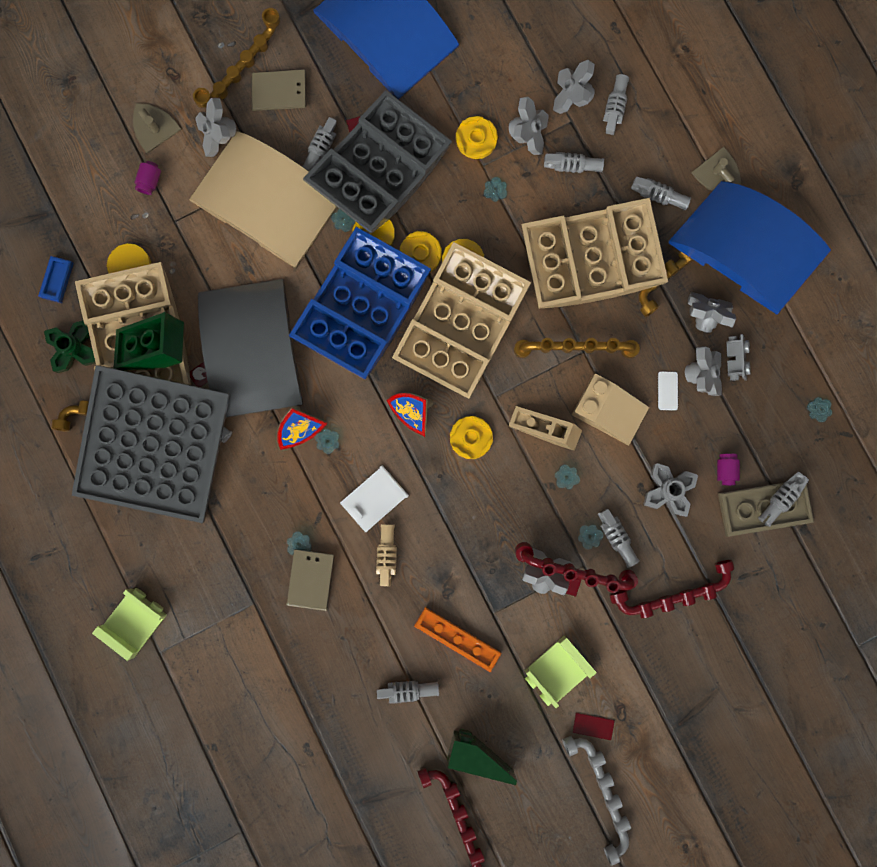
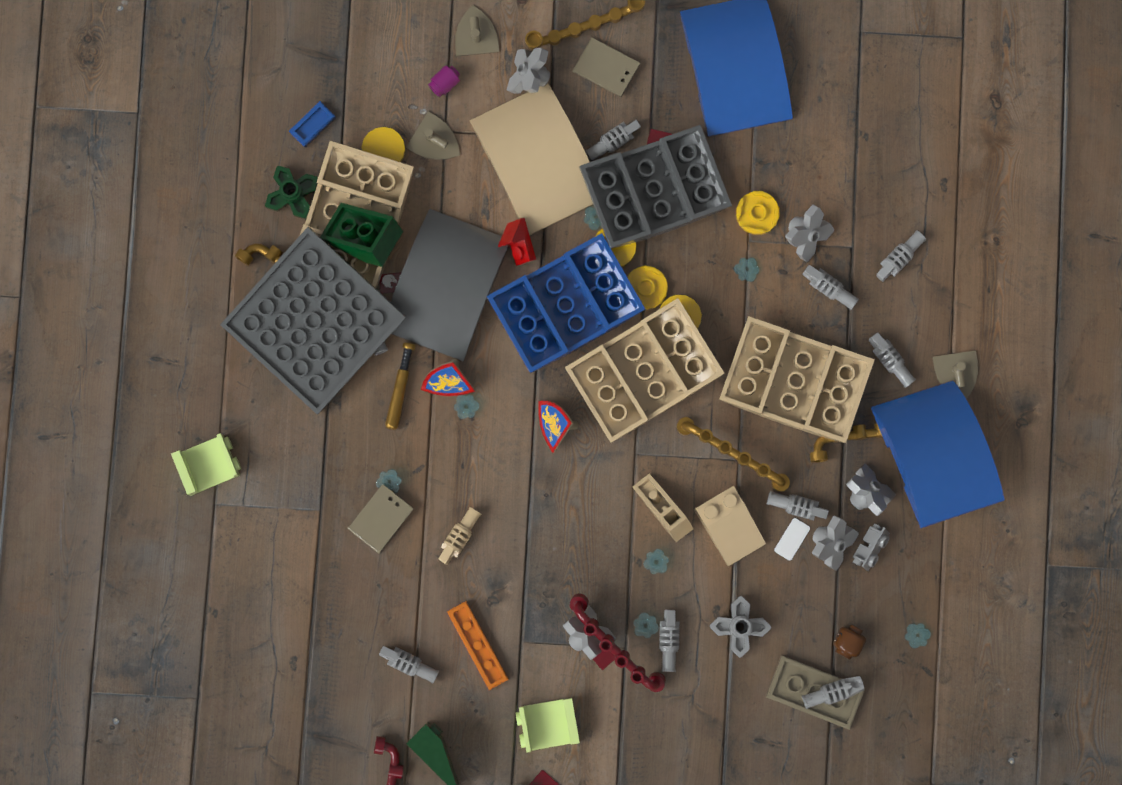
camera: 30 degrees right, 0 degrees up
white container [340,465,409,532] -> none
yellow tile [450,416,493,459] -> none
light grey plant [553,60,595,114] -> none
dark red bar [609,560,735,618] -> none
magenta brick [717,454,740,486] -> none
none -> pearl gold piece [385,342,416,430]
none -> dark tan shield [406,111,460,160]
none -> red slope [498,217,536,266]
none -> light grey hinge [766,491,829,521]
none -> reddish brown head [833,625,866,659]

